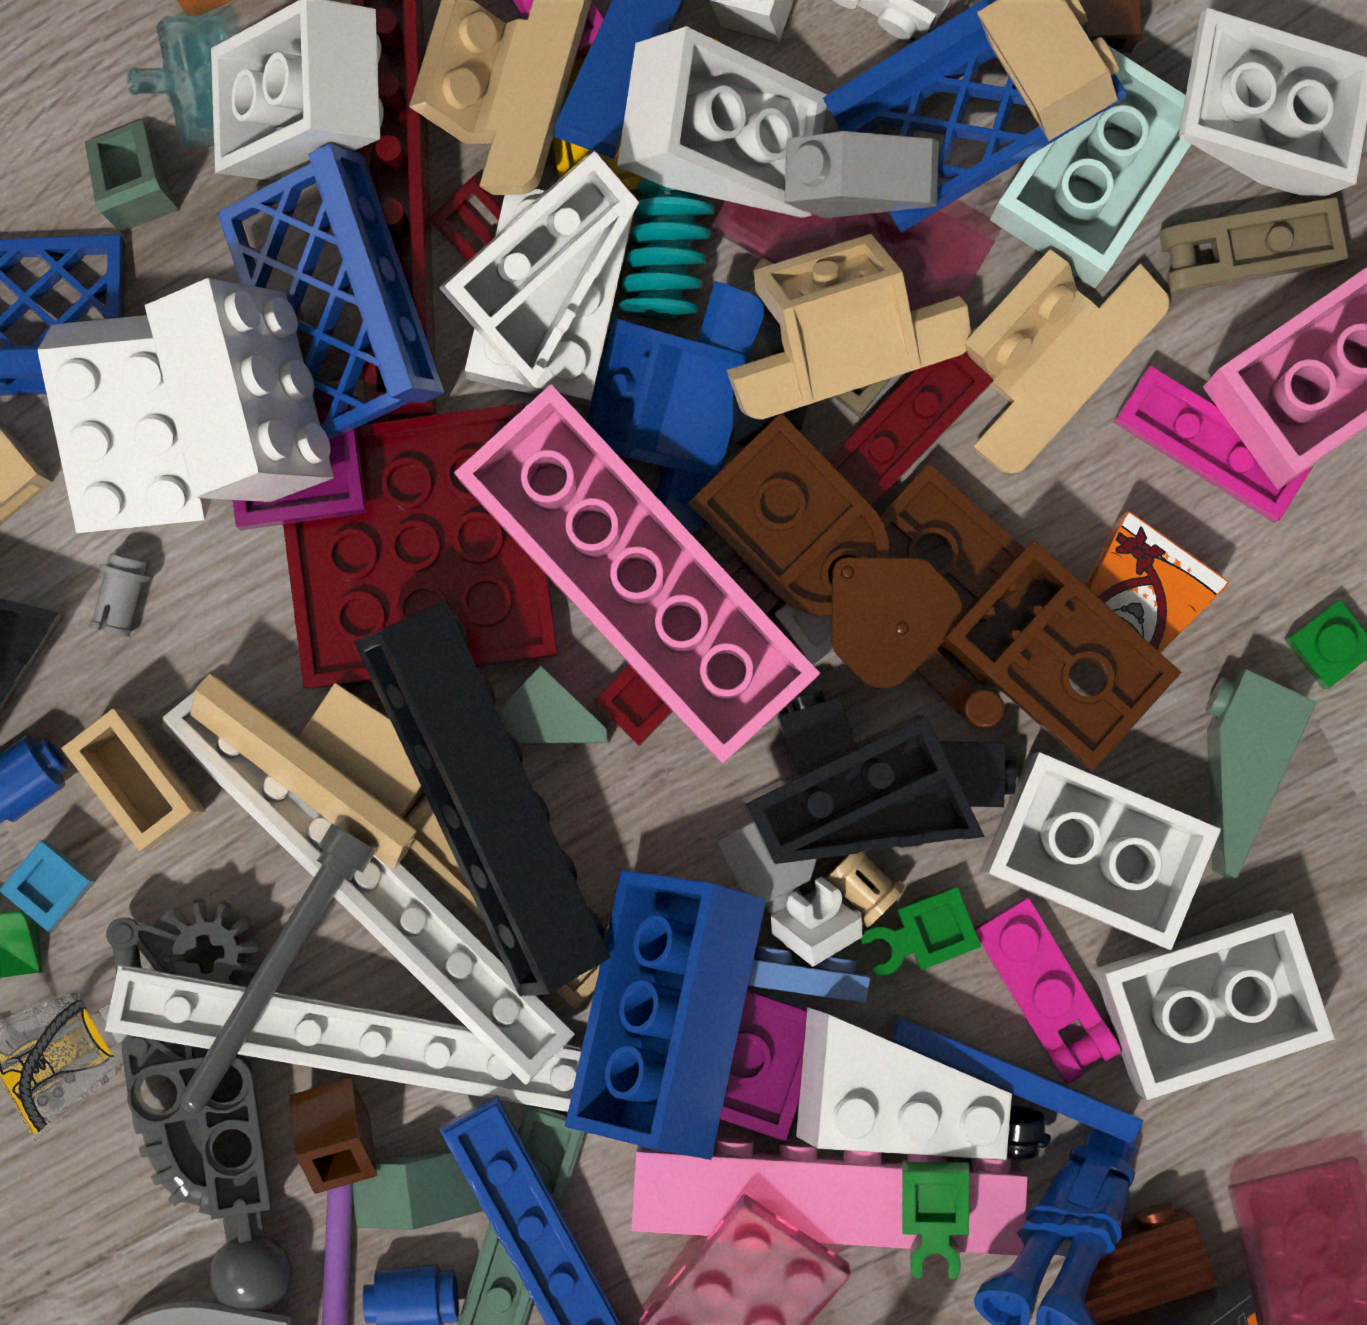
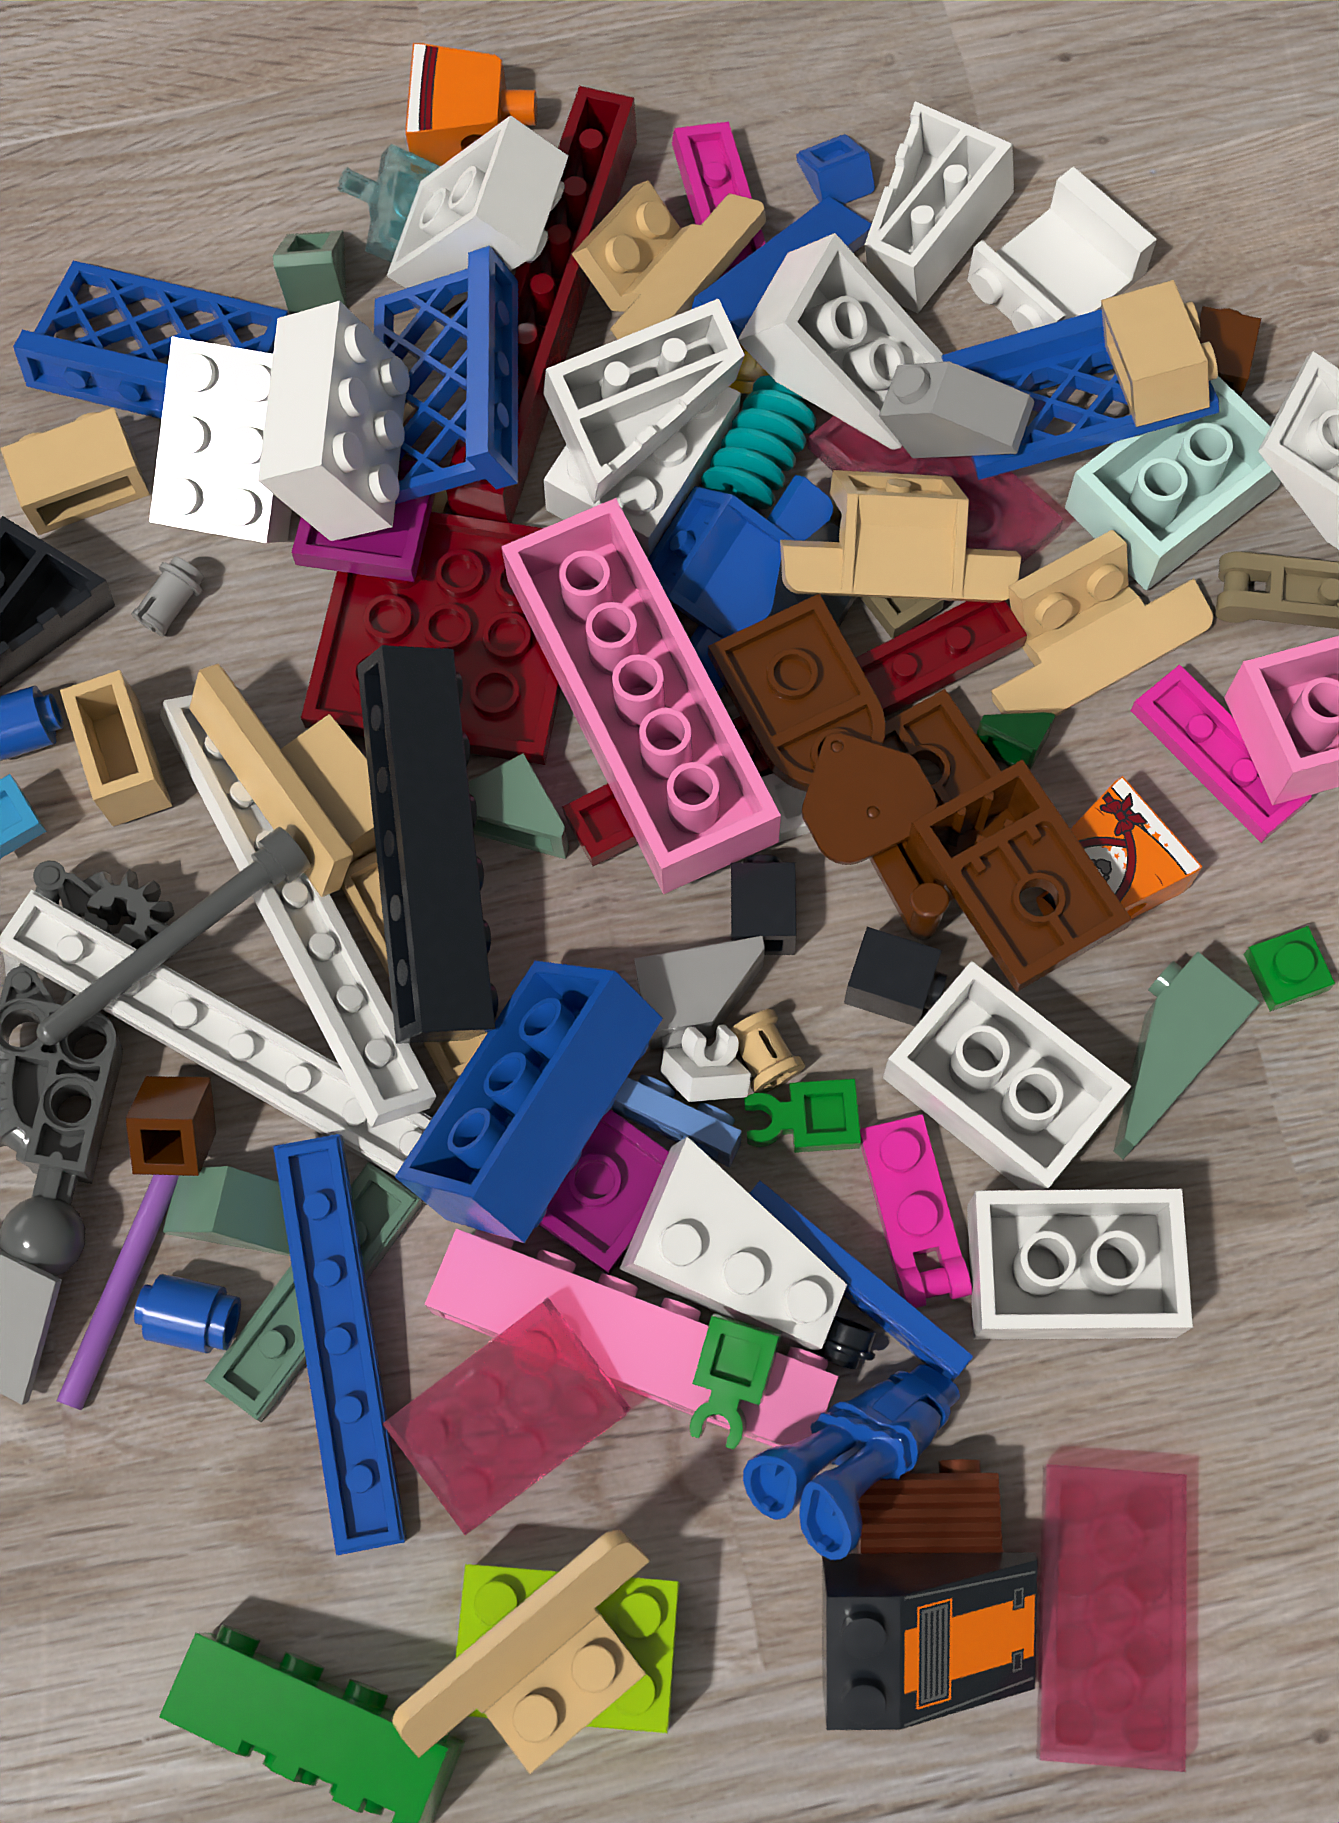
camera: 15 degrees right, 15 degrees down
black wedge [742,714,985,864] -> none
none -> dark green slope [976,712,1056,770]

